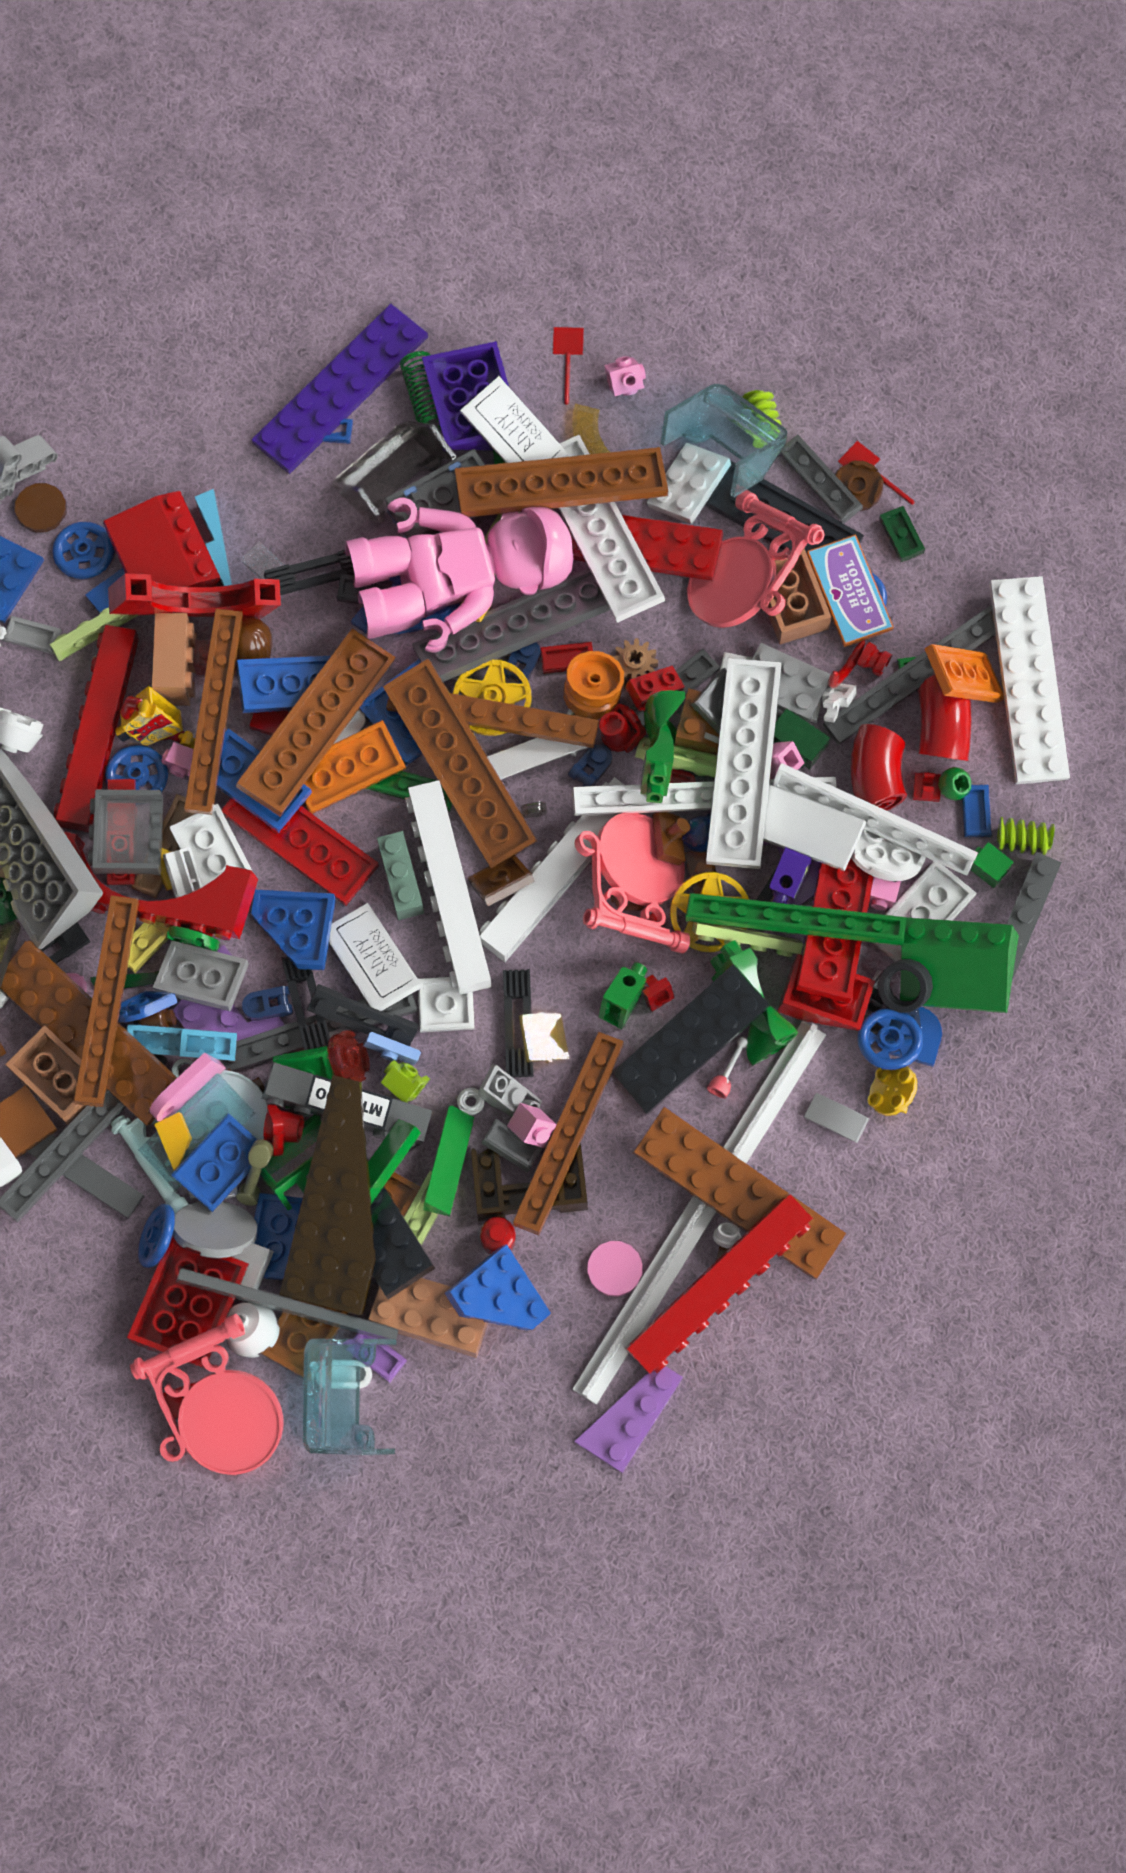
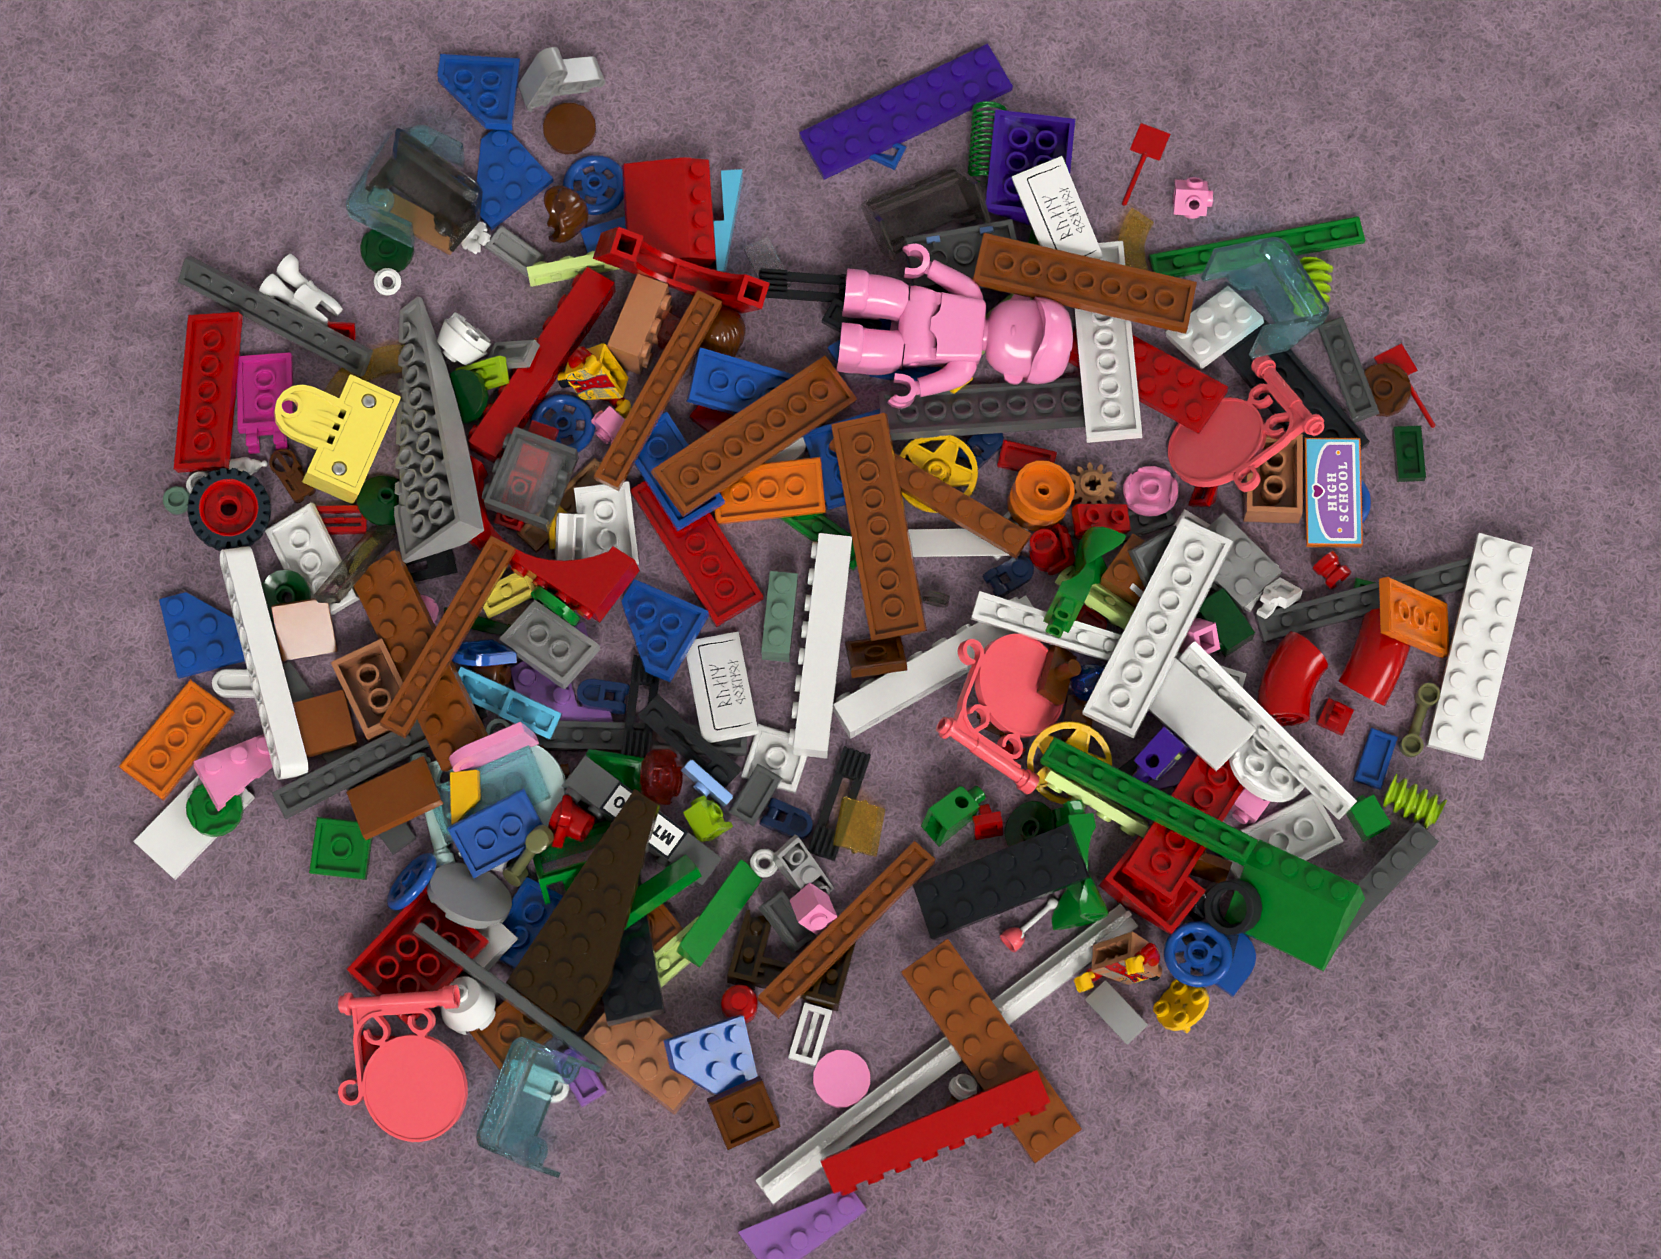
camera: 20 degrees right, 0 degrees up
red animal [828,640,865,689] -> none
green piece [938,767,972,801] -> none
none -> green tile [309,817,373,880]
none -> dark orange tile [347,756,443,840]
none -> dark green tile [449,369,488,425]
none -> lime plate [456,356,509,390]
none -> light grey tile [488,339,540,369]
none -> reddish brown piece [544,185,589,243]
none -> reddish brown tile [706,1076,781,1150]
none -> dark grey tile [729,764,782,827]
none -> dark blue plate [759,798,813,840]
none -> white tile [788,1003,832,1067]
none -> dark green dish [1005,801,1056,847]
none -> torso [1074,932,1162,993]
none -> bright pink tile [1123,466,1178,516]
none -> green tile [1149,216,1366,278]
none -> red slope [1188,486,1218,507]
none -> reddish brown tile [1190,848,1232,883]
none -> olive bar [1399,683,1440,758]

